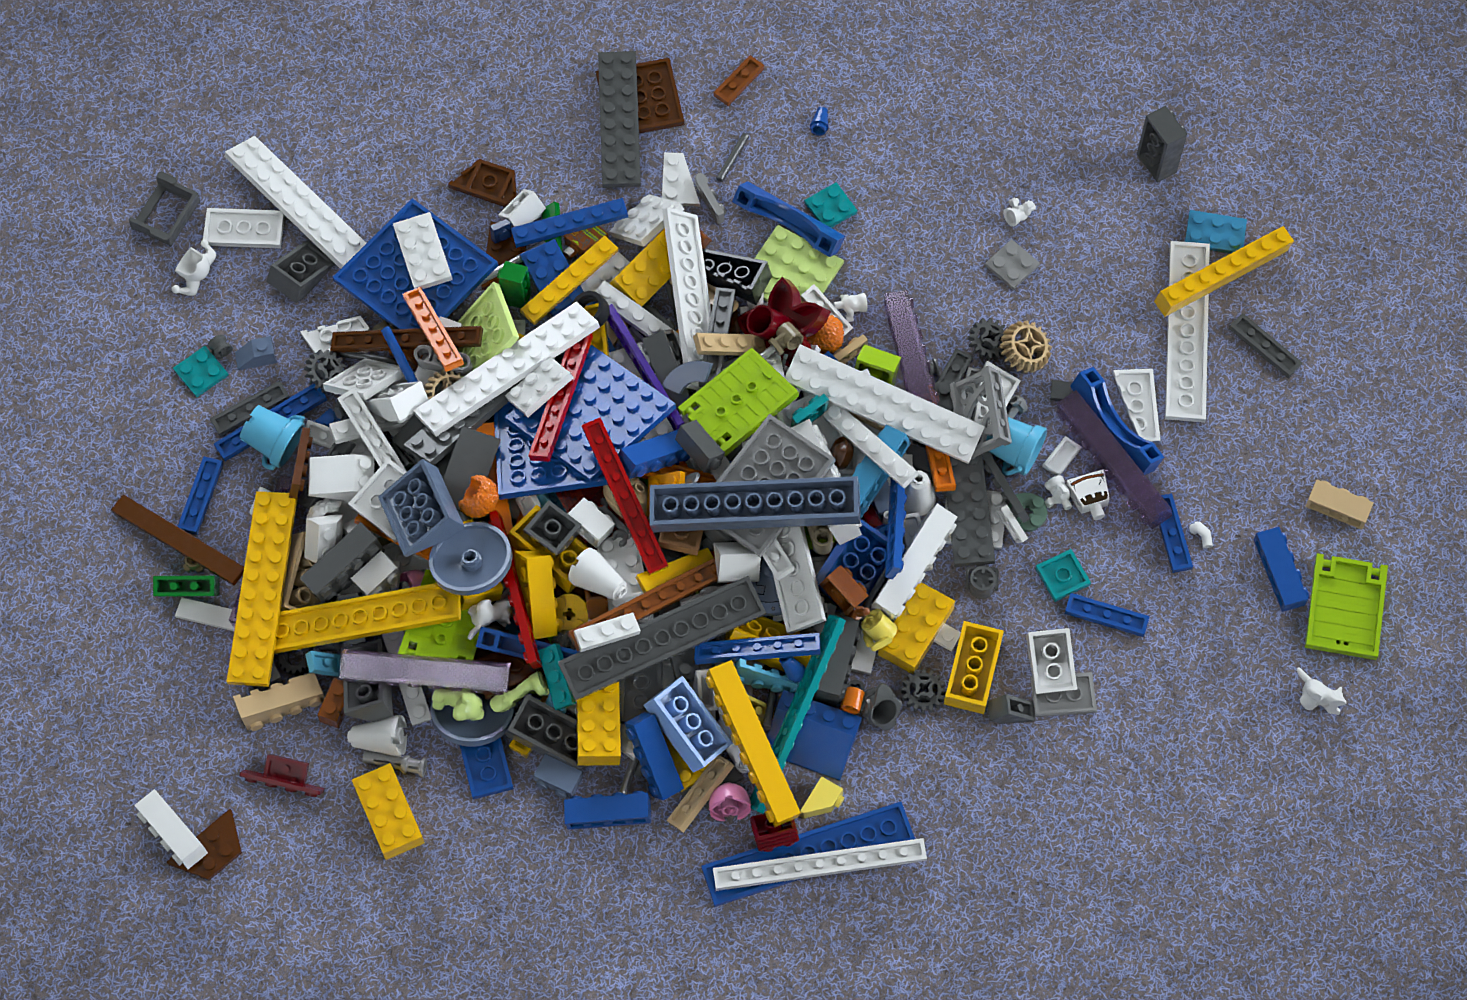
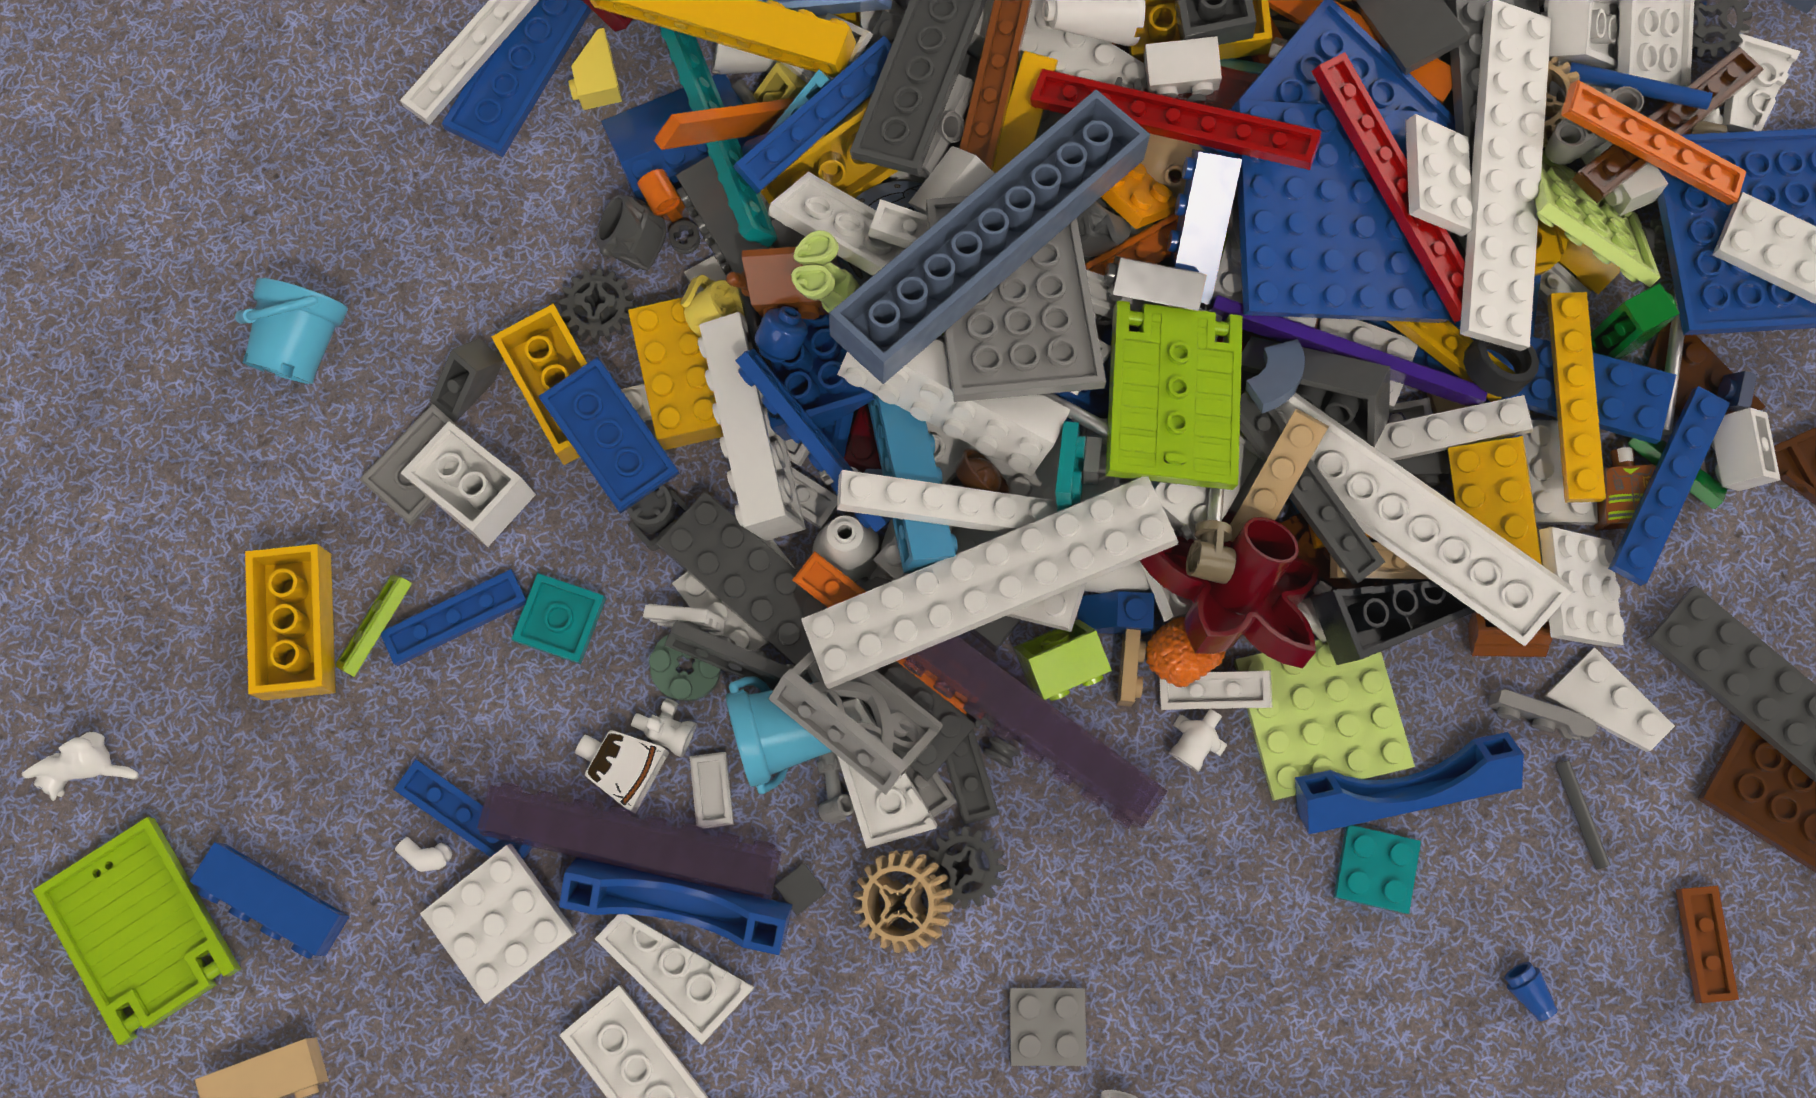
camera: 135 degrees right, 10 degrees up
none -> medium azure piece [235,278,348,384]
none -> yellow brick [245,544,336,701]
none -> lime tile [336,574,412,677]
none -> white plate [420,844,577,1004]
none -> blue tile [538,357,680,514]
none -> orange tile [654,97,796,150]
none -> blue head [755,306,808,363]
none -> yellowish green piece [791,230,860,313]
none -> light grey plate [1083,436,1106,485]

